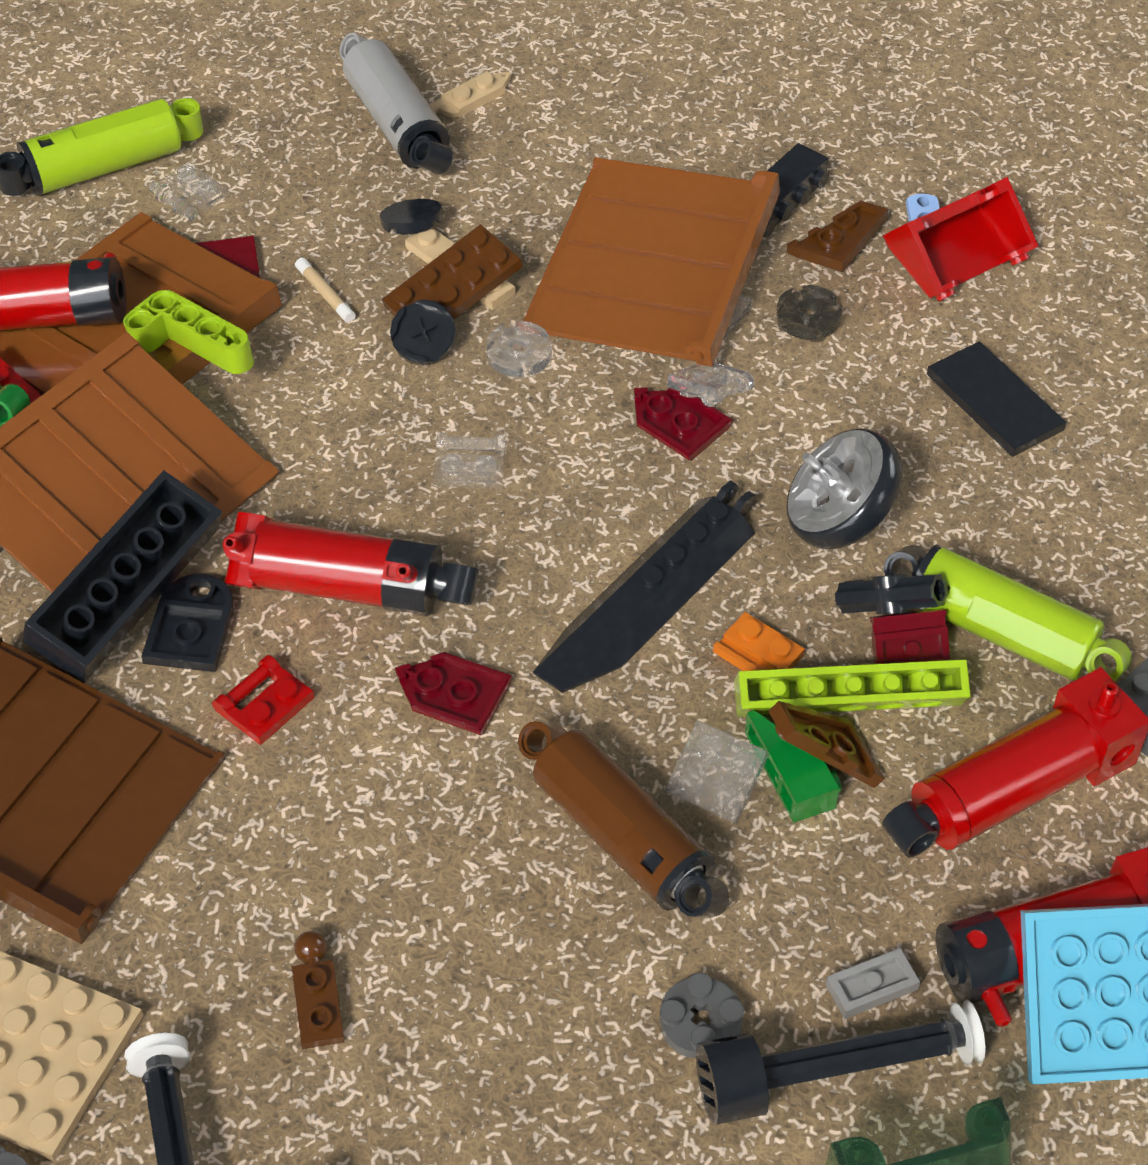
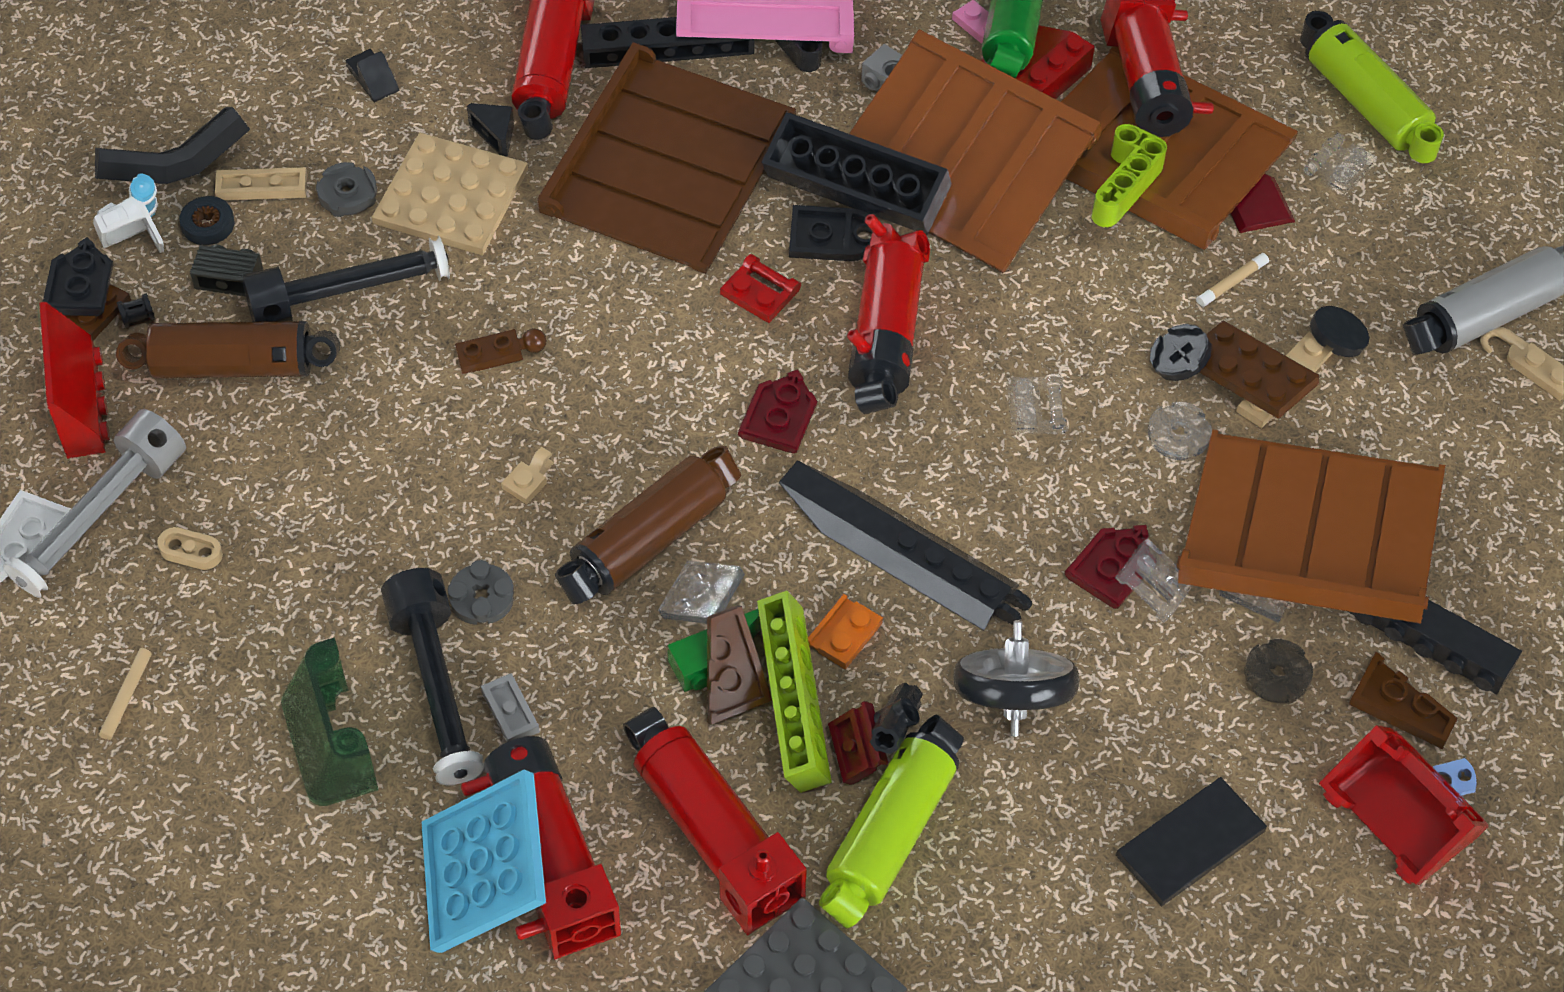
camera: 85 degrees right, 5 degrees up
none -> tan plate [501,447,554,504]

